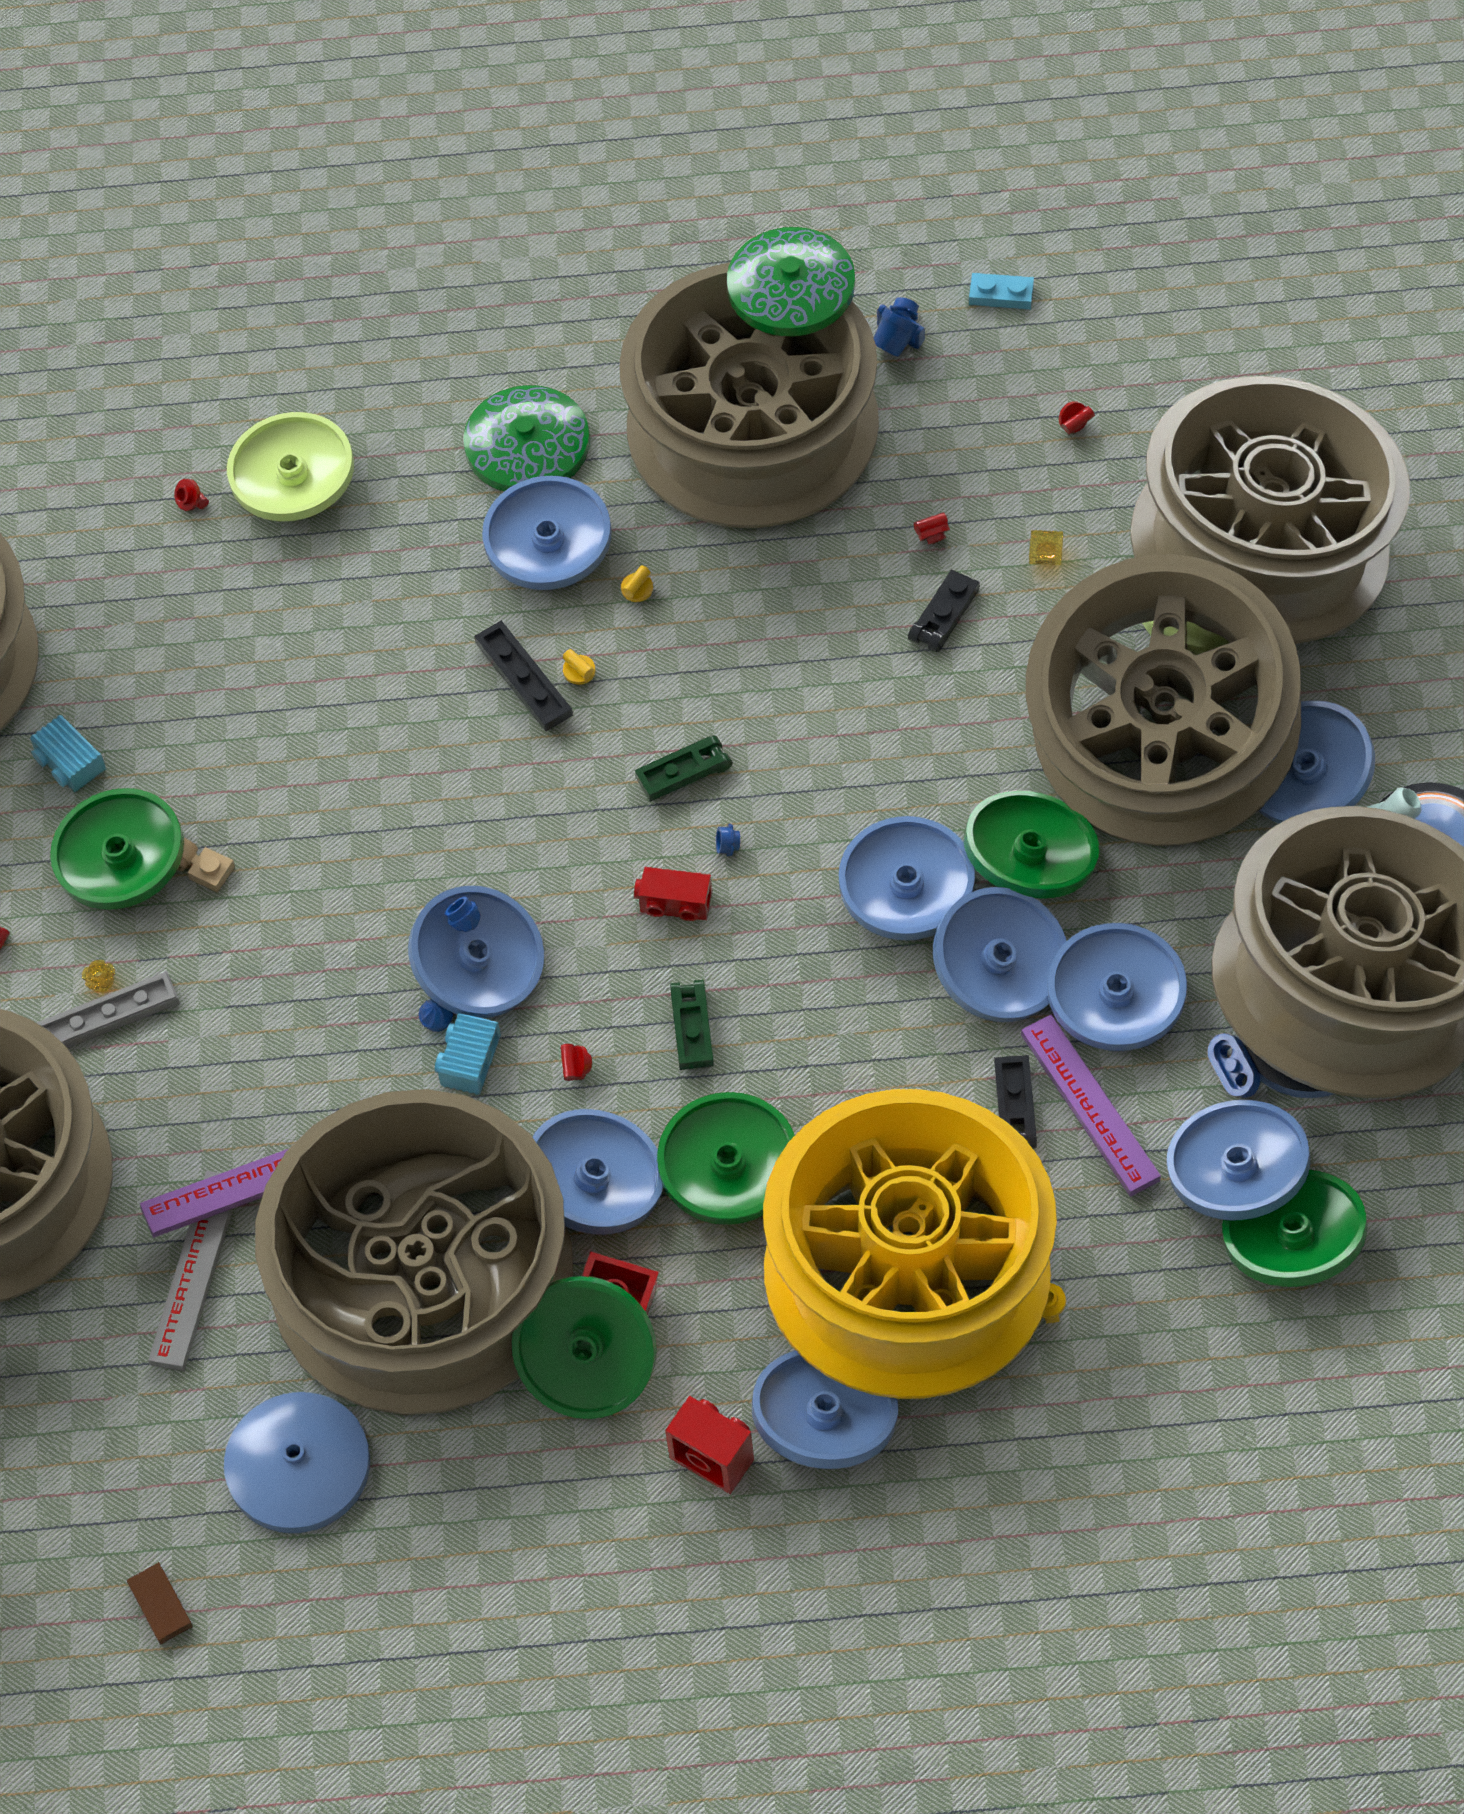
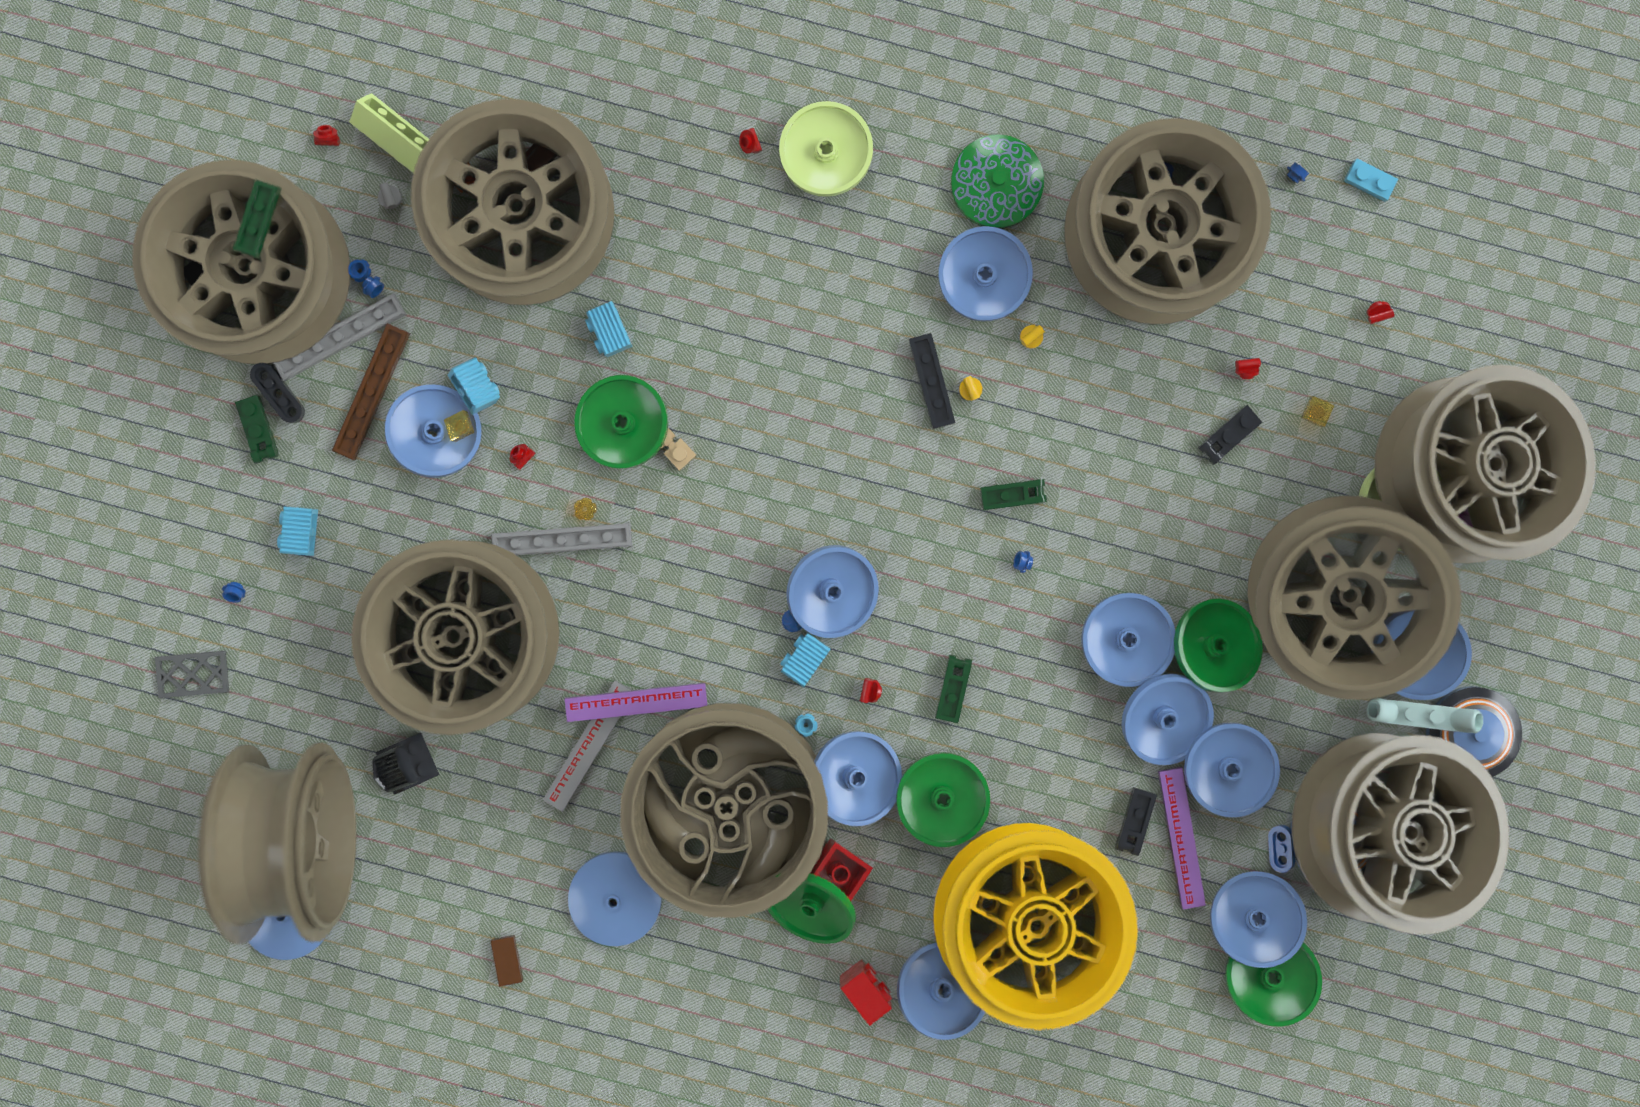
camera: 15 degrees right, 30 degrees up
blue plate [445,897,481,932] -> none
red brick [634,866,713,921] -> none
green dish [727,227,855,336] -> none
blue piece [874,304,925,357] -> none

